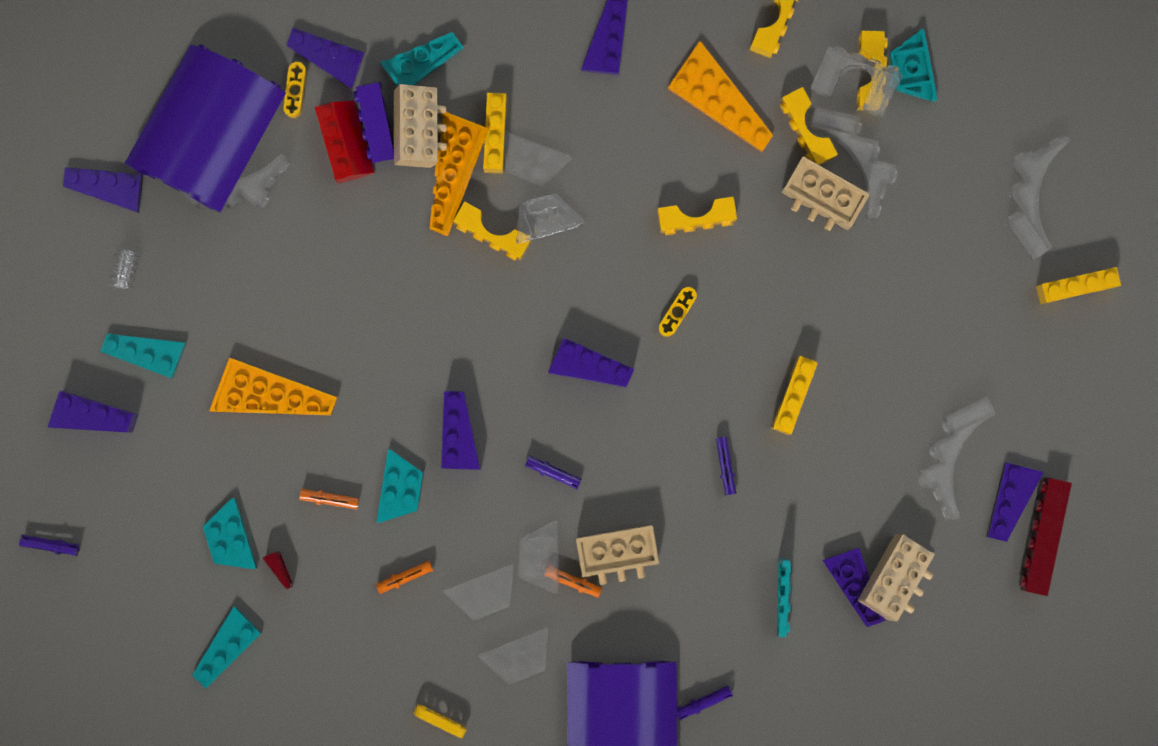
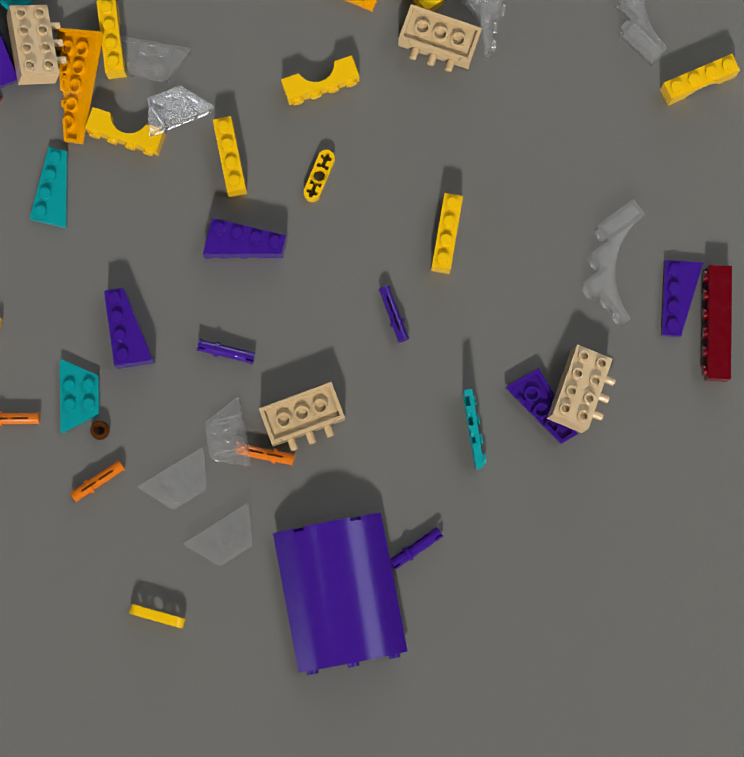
camera: 10 degrees left, 5 degrees down
none -> teal wing [29,147,68,229]
none -> reddish brown plate [90,421,110,440]
none -> yellow arch [213,116,247,197]

